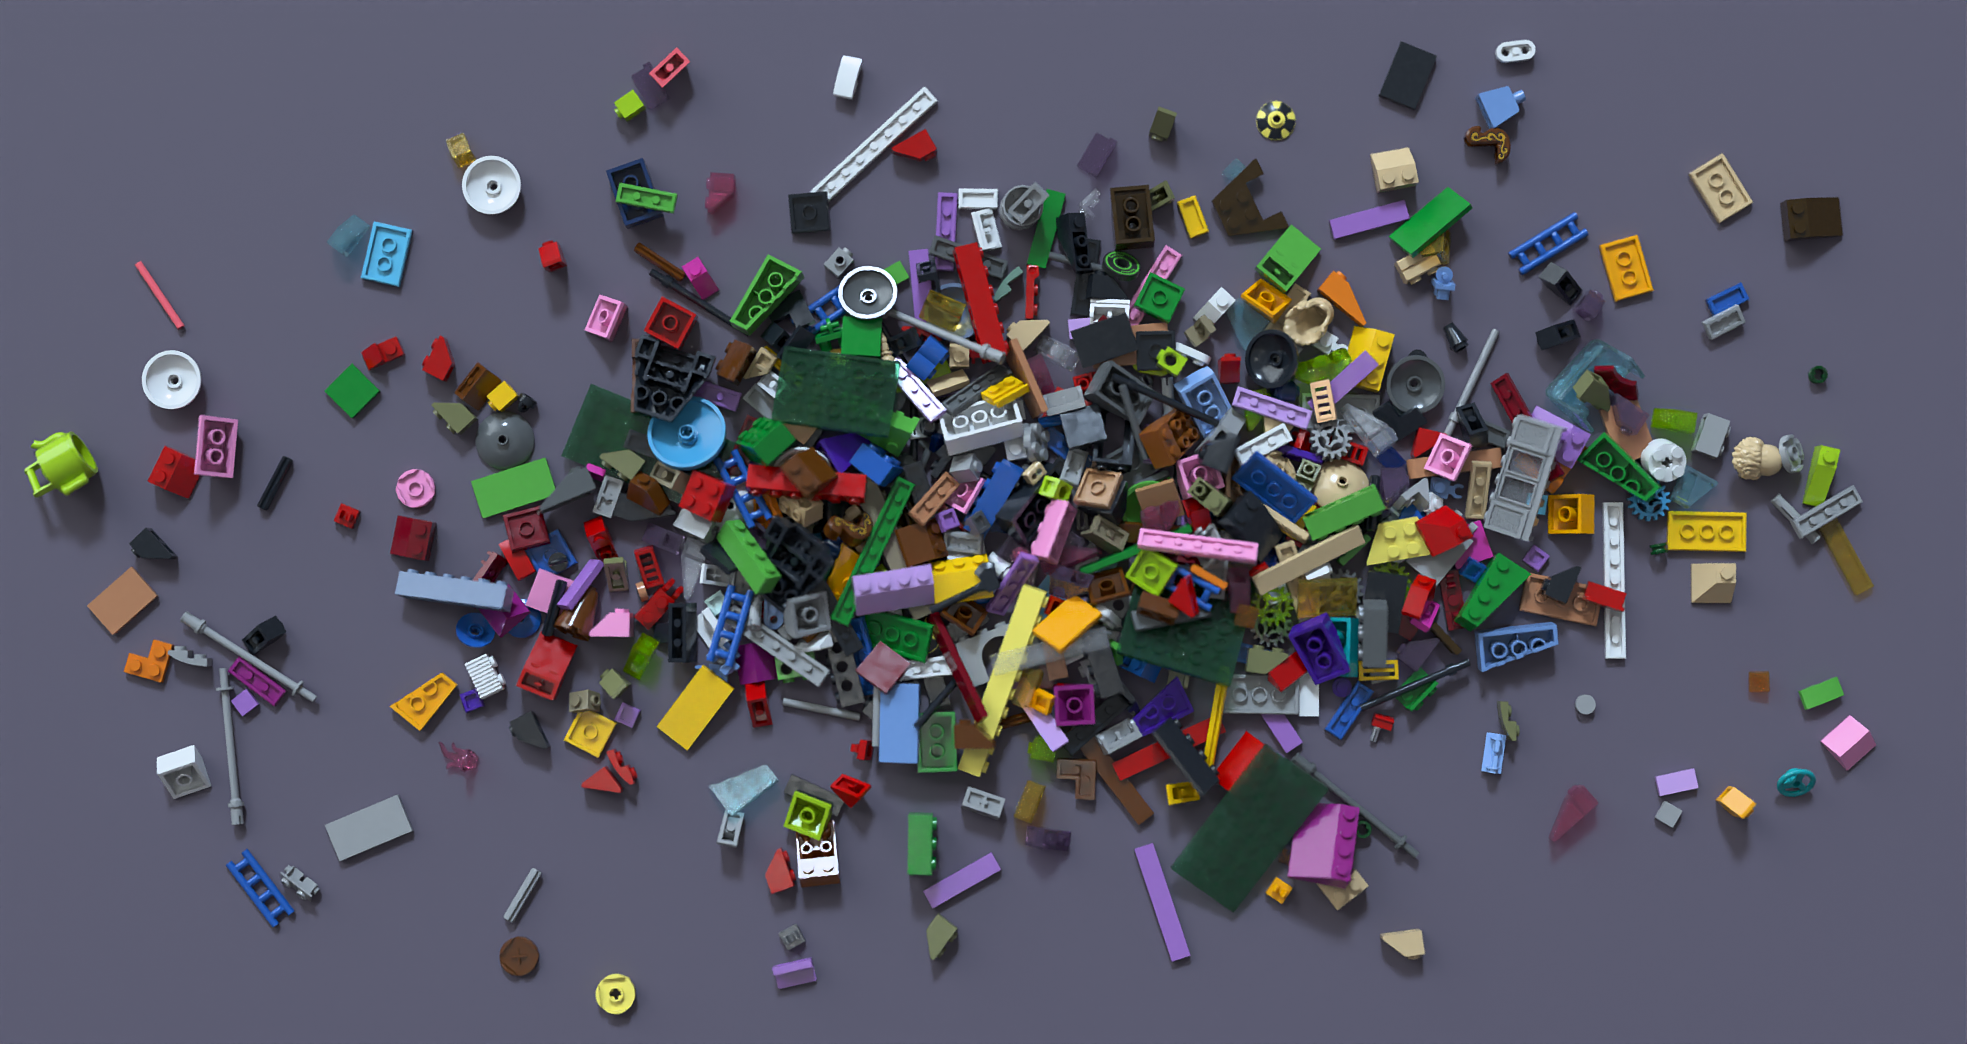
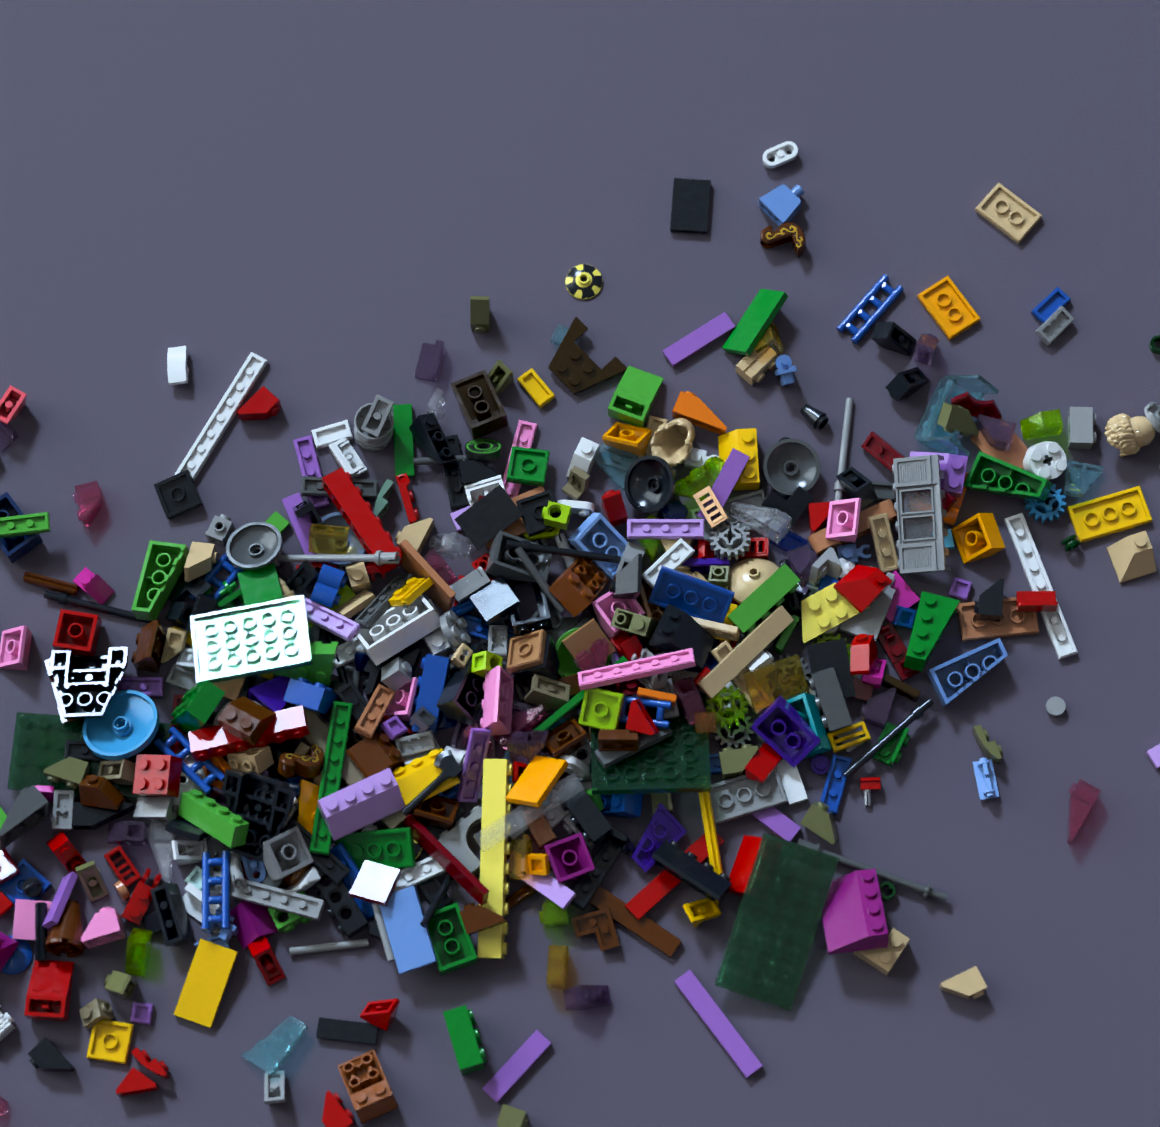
camera: 10 degrees left, 15 degrees down
lime slope [784,791,832,841] -> none
red tile [850,739,874,760] -> none
black bar [919,418,940,437] -> none
light grey hinge [961,786,1005,820] -> none
light grey hinge [1095,718,1142,755] -> none
light orange tile [1265,877,1293,904] -> none
tan slope [1370,147,1419,193] -> none
dark brown slope [1780,197,1843,242] -> none
none -> tan slope [184,541,218,582]
none -> olive slope [800,801,839,845]

